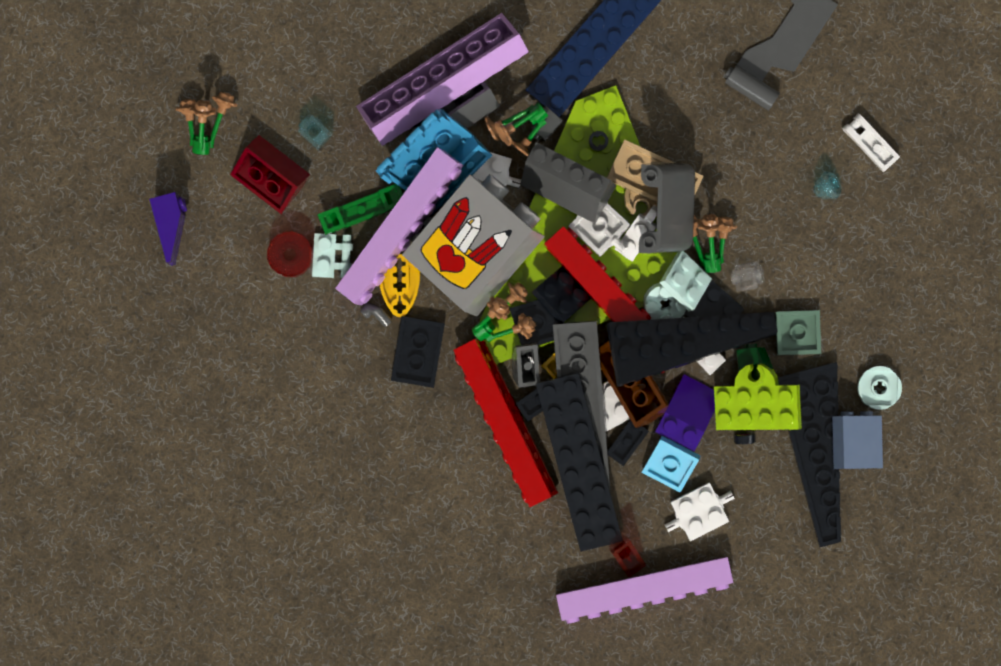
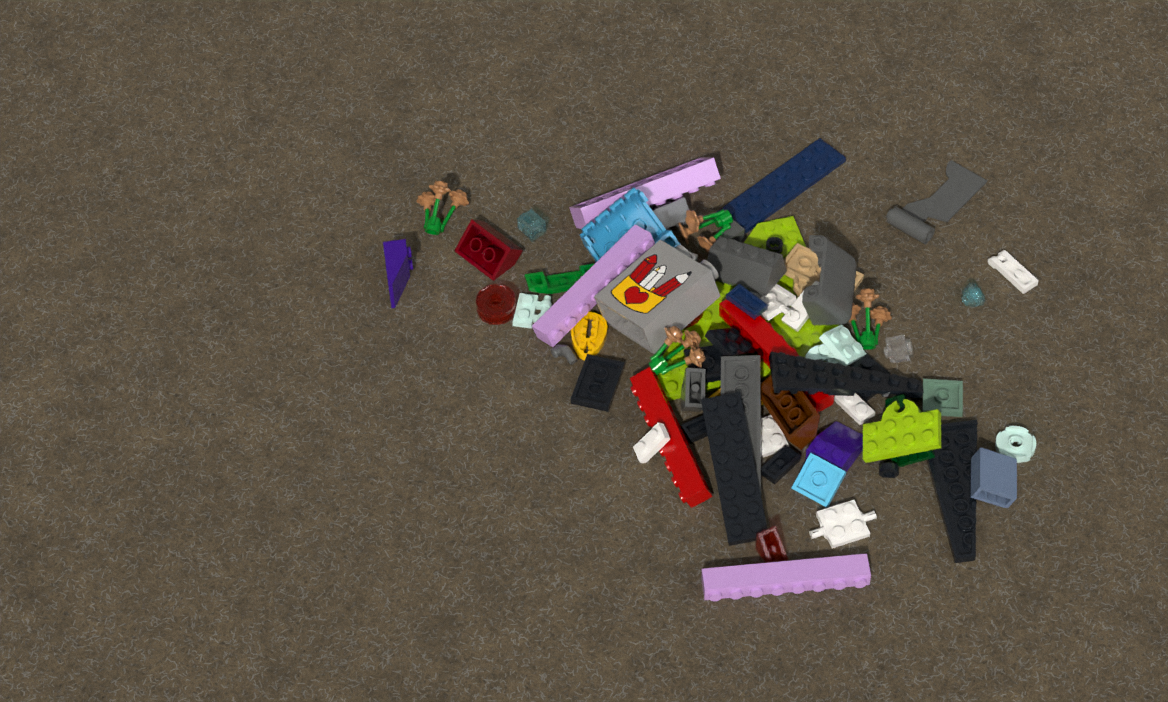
camera: 10 degrees right, 35 degrees down
none -> white plate [633,422,670,463]
none -> dark blue plate [726,284,768,320]

